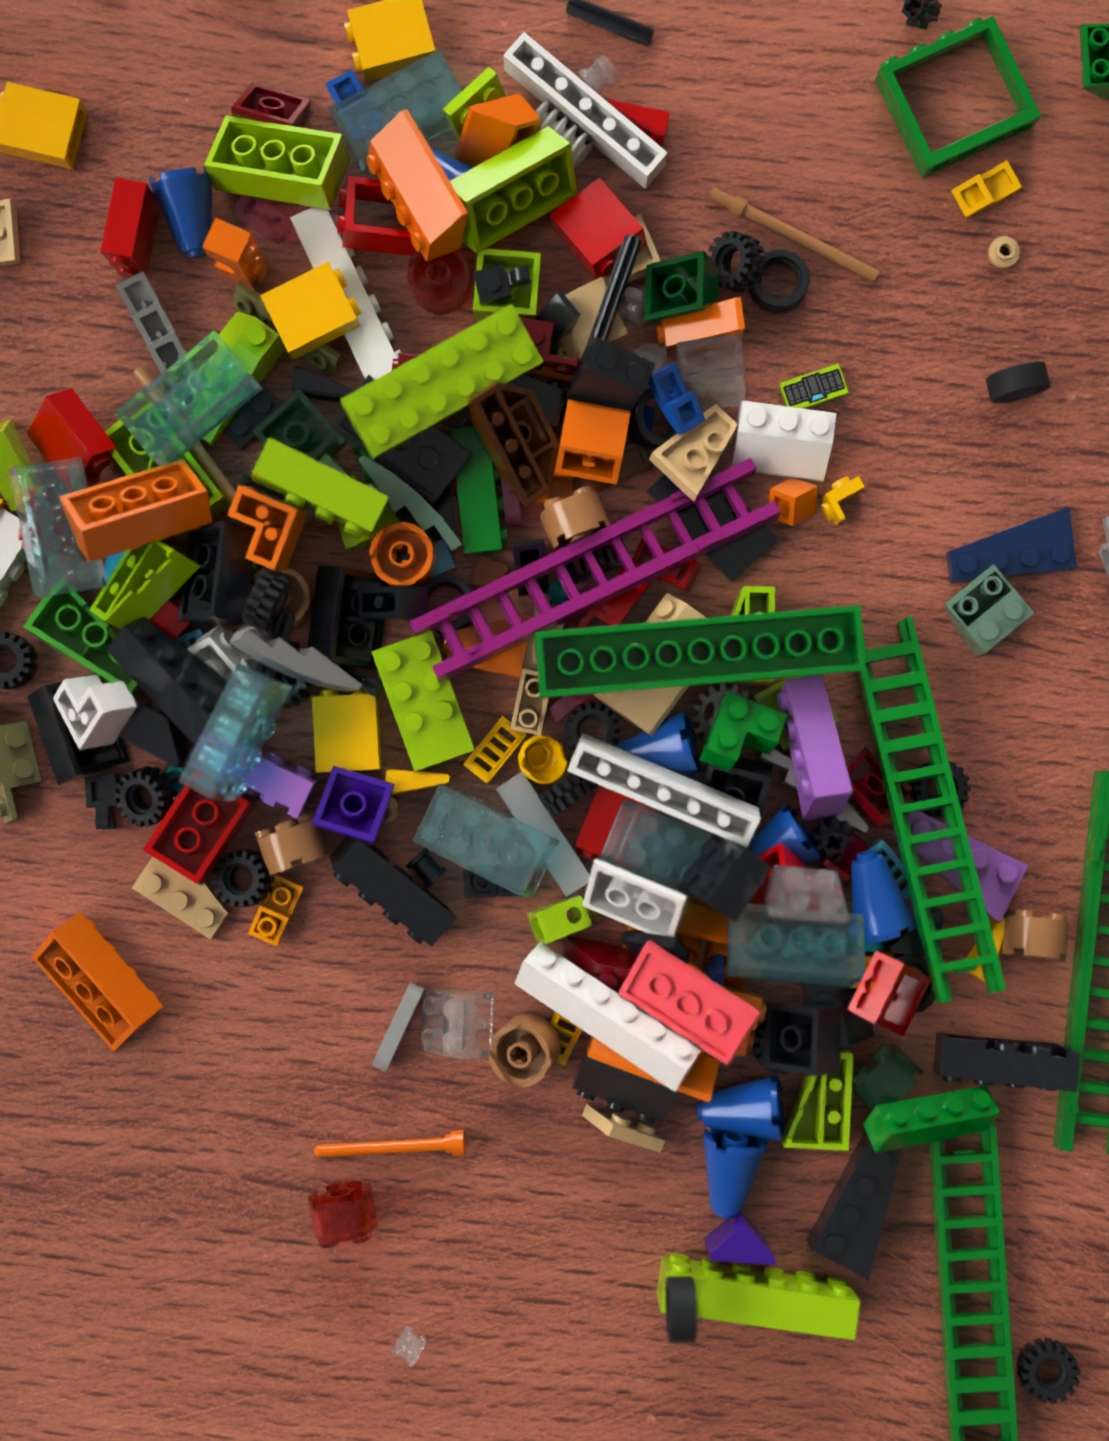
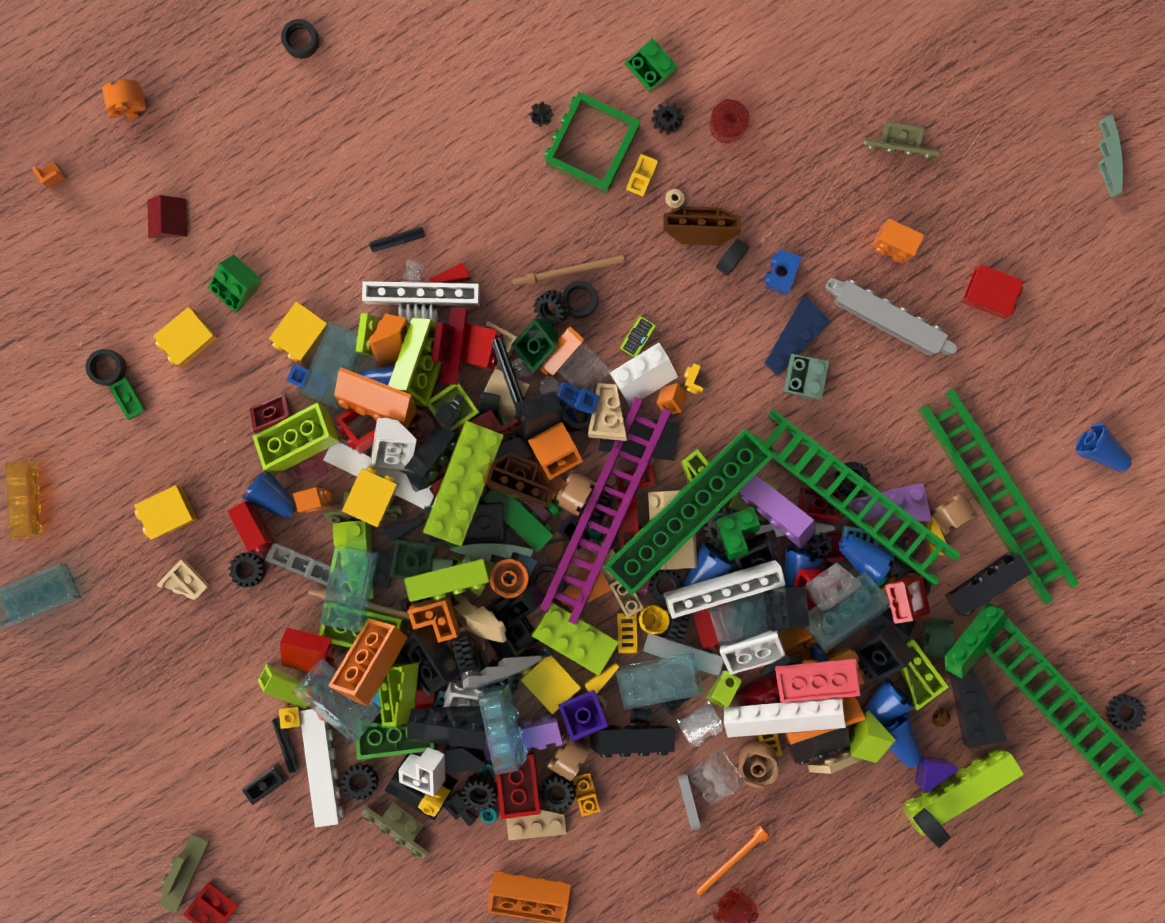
camera: 30 degrees left, 0 degrees up
none -> black tyre [228,552,266,587]
none -> white slope [371,418,416,471]
none -> black slope [404,425,458,492]
none -> yellow bracket [418,786,450,817]
none -> dark red bracket [431,308,468,385]
none -> tan slope [451,593,506,642]
none -> teal plate [479,806,498,824]
none -> green plate [546,500,562,517]
none -> black gear [651,102,684,135]
none -> reddish brown wedge [664,206,741,246]
none -> clear slope [676,701,725,747]
none -> blue brick [764,249,801,296]
none -> lime slope [850,711,896,763]
none -> beam [898,526,927,559]
none -> reddish brown plate [932,708,951,727]

